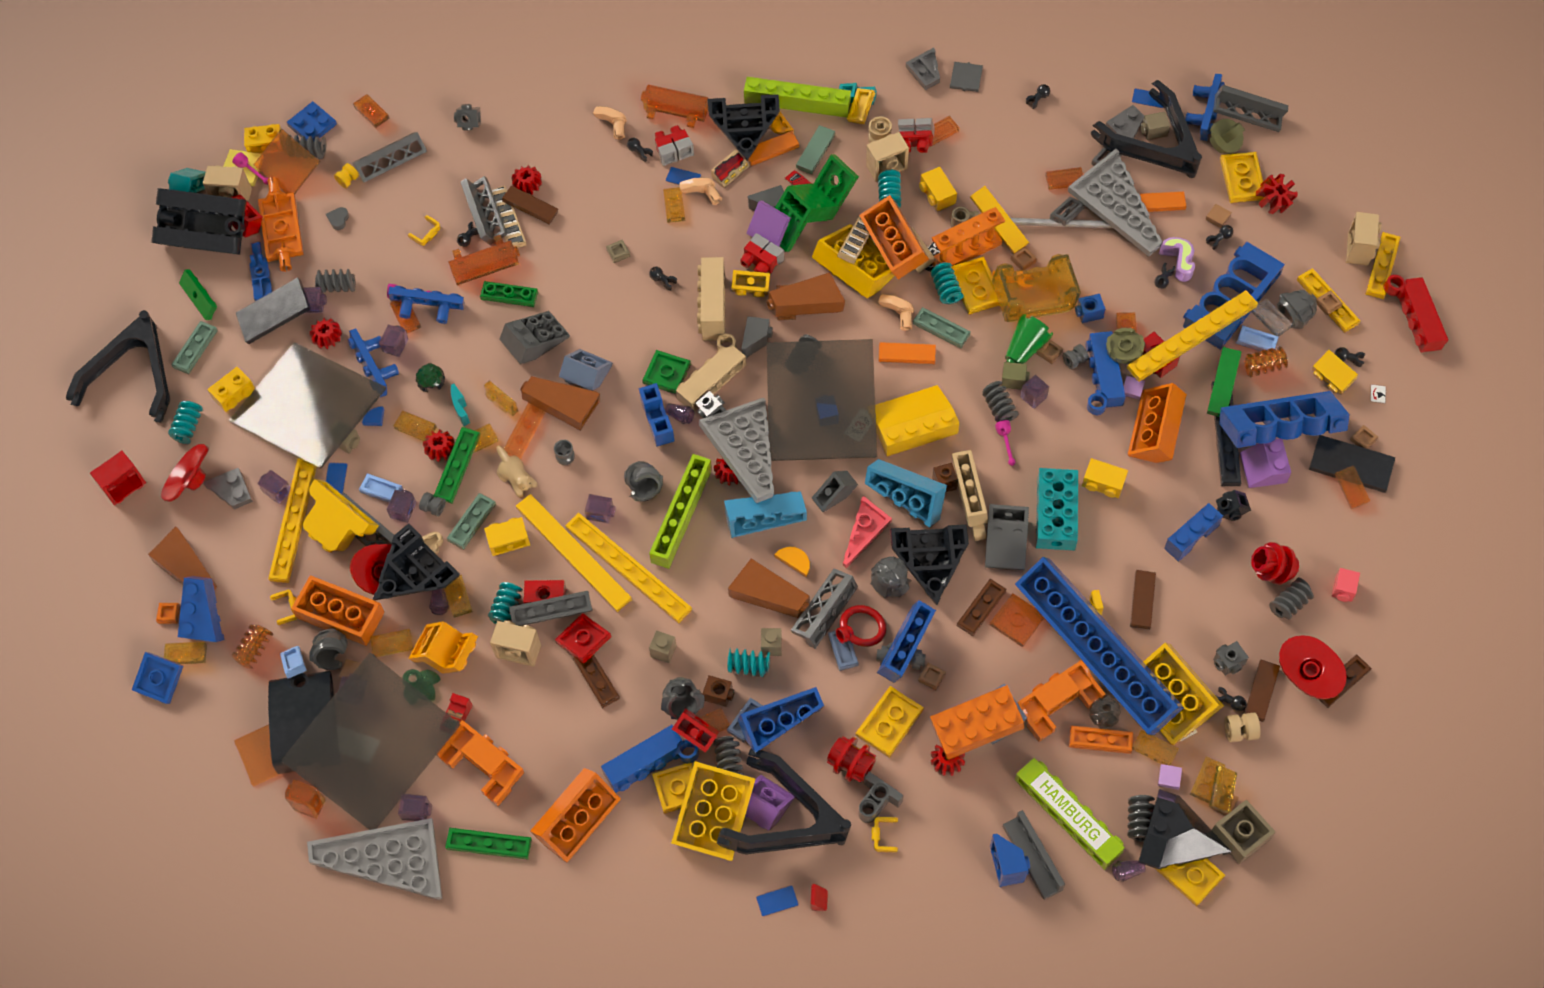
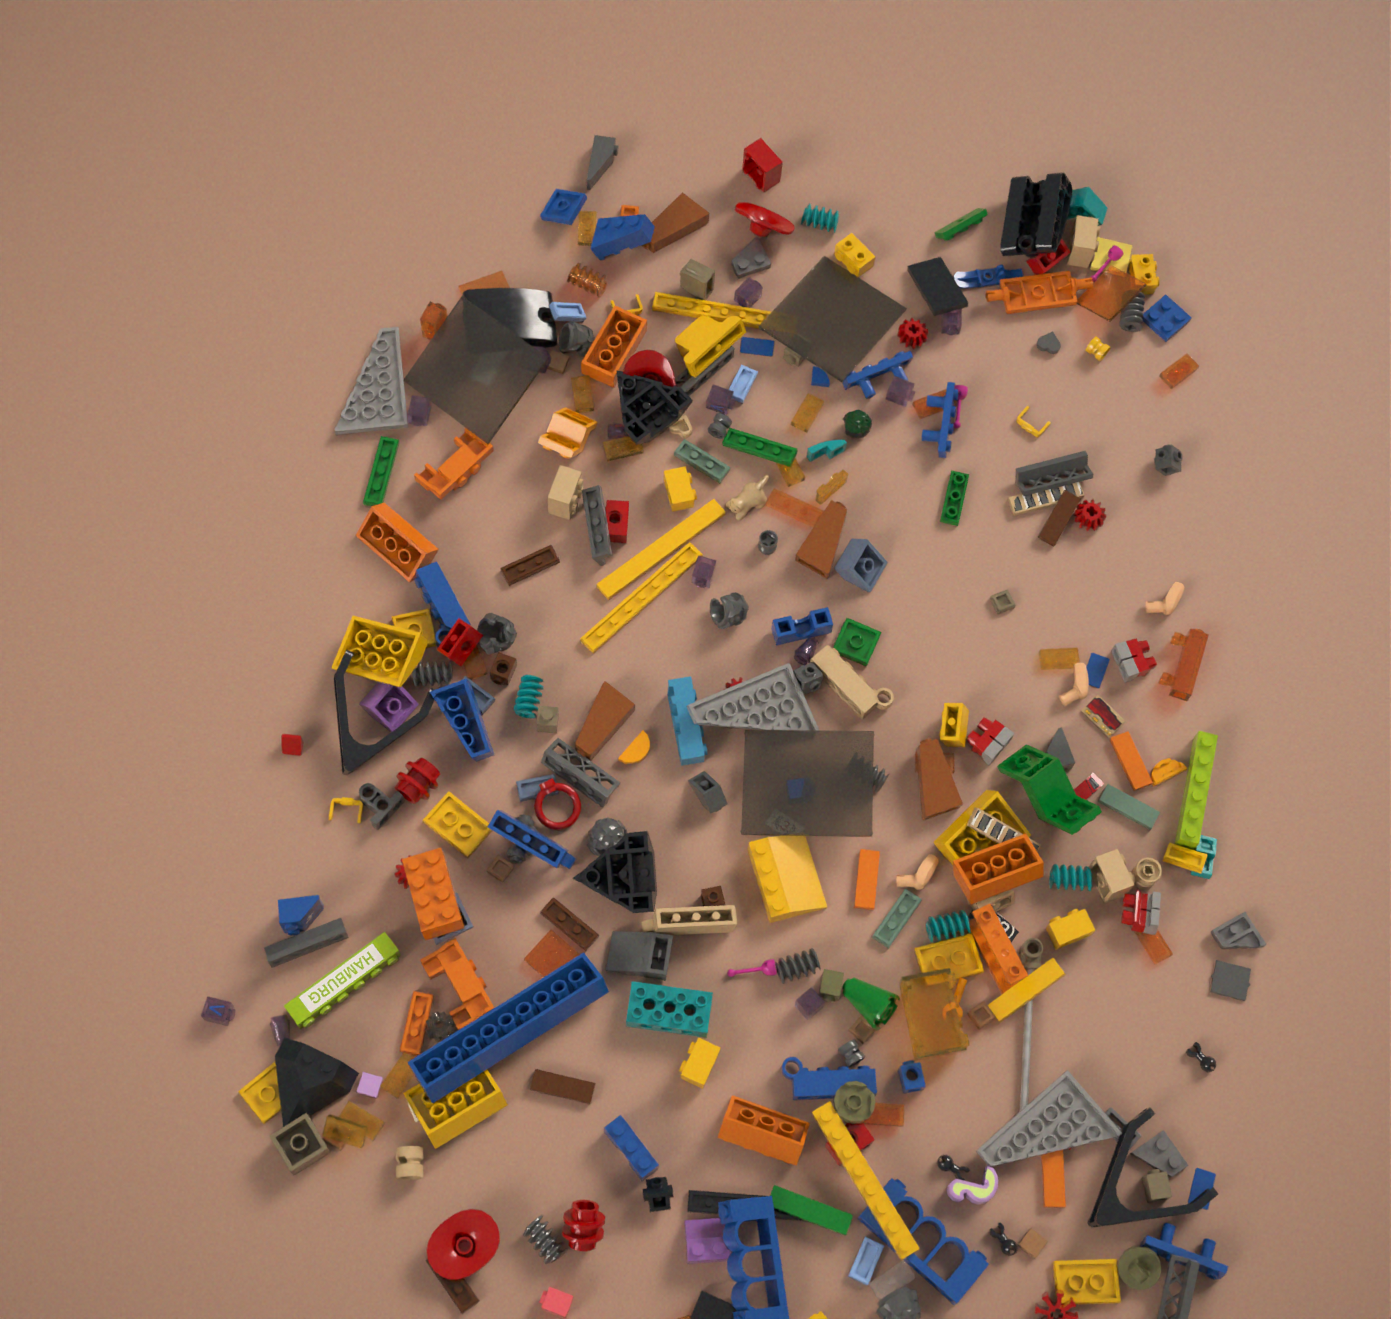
camera: 85 degrees right, 5 degrees up
black piece [66,310,170,423] -> none
sand green tile [171,321,218,374] -> none
dark grey piece [315,269,356,293] -> none
dark grey fence [352,132,427,182] -> none
clear green plate [402,669,441,705] -> none
red gear [423,429,455,462] -> none
red leg [440,693,473,734] -> none
clear orange brick [448,235,520,285] -> none
black arm [457,222,479,247] -> none
teal piece [488,582,523,624] -> none
dark grey slope [499,311,570,365] -> none
red tile [555,613,612,664] -> none
black arm [627,137,653,162] -> none
black arm [649,266,677,290] -> none
lime brick [649,454,712,569] -> none
dark tan brick [649,630,677,663] -> none
tan brick [697,257,725,341] -> none
black wedge [708,94,780,161] -> none
dark grey slope [741,317,773,358] -> none
medium lavender tile [746,201,791,247] -> none
blue sticker [756,886,798,916] -> none
coral wing [843,496,892,568] -> none
dark azure wedge [865,459,947,528] -> none
clear orange tile [1045,167,1083,190] -> none
flat silver tile [1050,196,1085,226] -> none
yellow tile [1089,590,1104,615] -> none
lavender tile [1124,376,1145,400] -> none
dark grey piece [1127,795,1155,842] -> none
dark grey brick [1213,641,1249,676] -> none
black arm [1215,687,1247,712] -> none
clear orange piece [1244,346,1288,378] -> none
reddish brown tile [1244,659,1280,722] -> none
none -> brick [201,996,236,1026]
none -> dark grey slope [587,135,619,190]
none -> dark tan torso [680,259,715,300]

